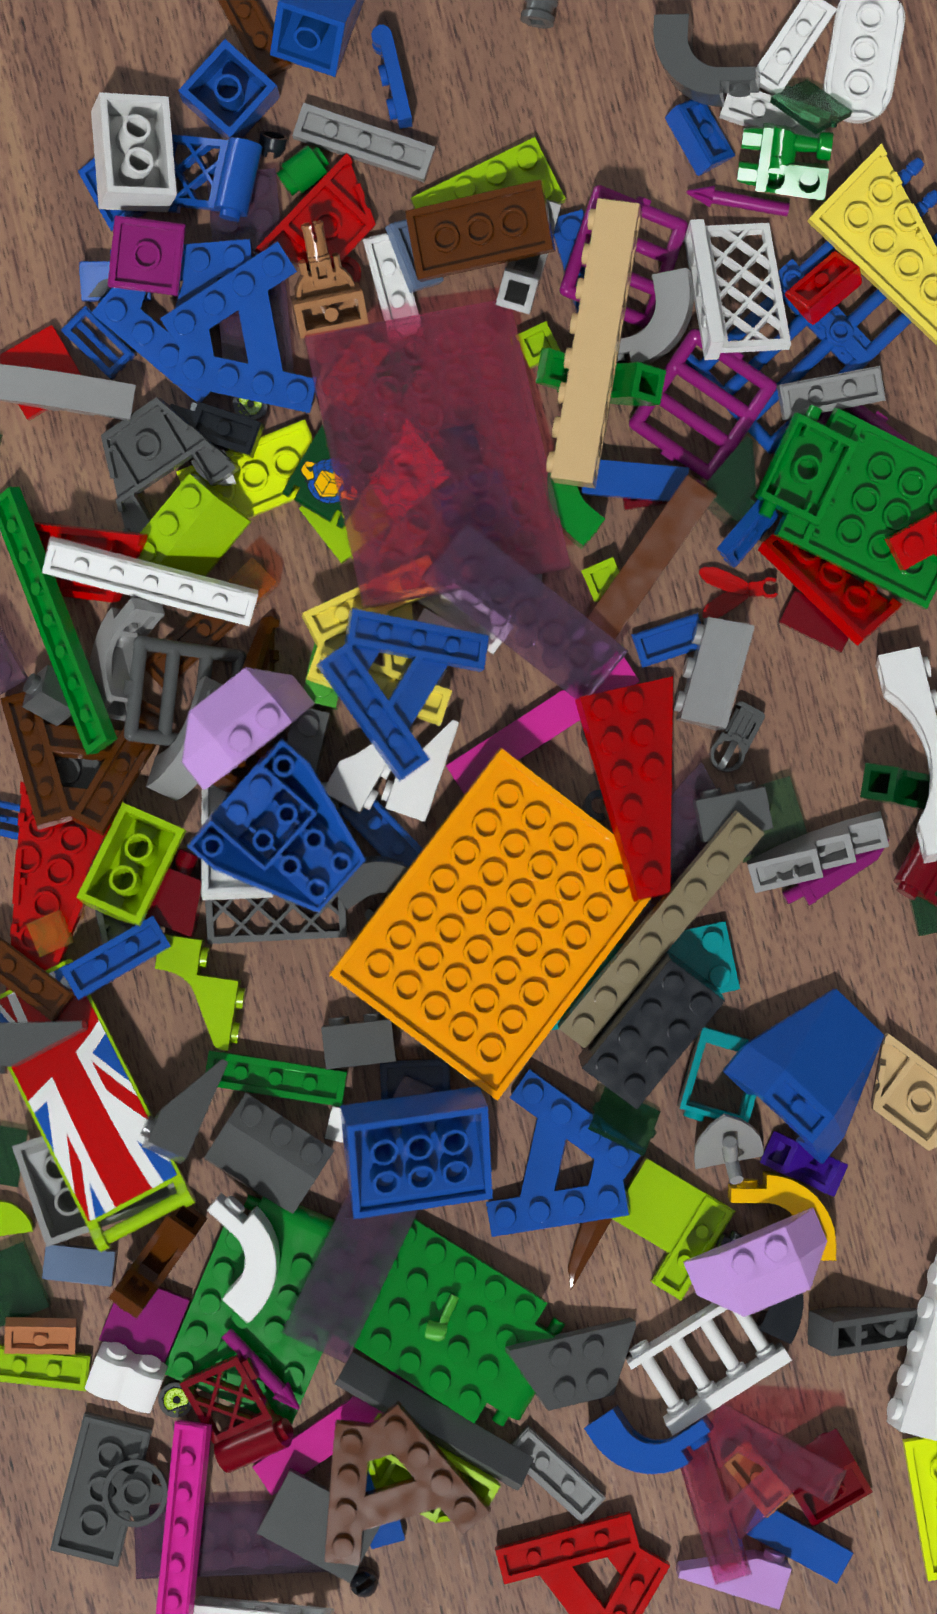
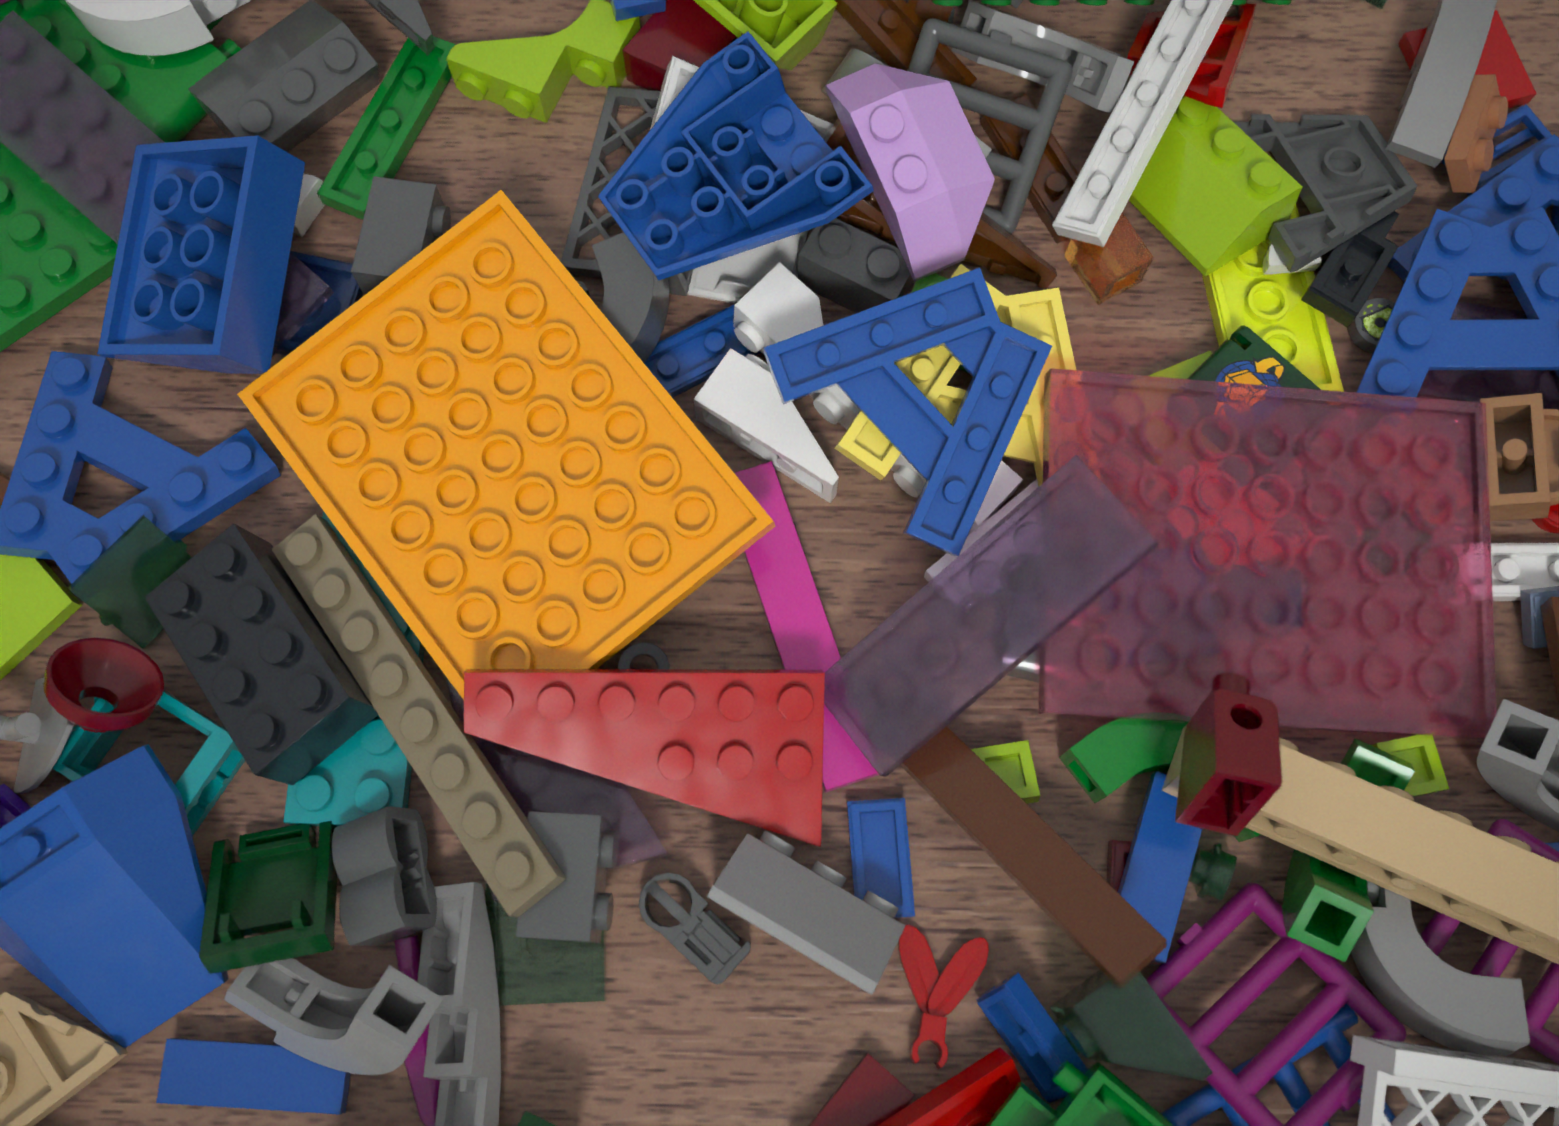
camera: 105 degrees right, 15 degrees down
none -> dark red piece [44,638,164,732]
none -> blue tile [156,1038,351,1114]
none -> dark green container [199,821,338,974]
none -> light grey arch [224,958,444,1075]
none -> dark grey brick [332,806,437,946]
none -> dark red torso [1175,673,1282,836]
none -> clear green plate [1188,843,1237,900]
none -> nougat plate [1444,74,1508,193]

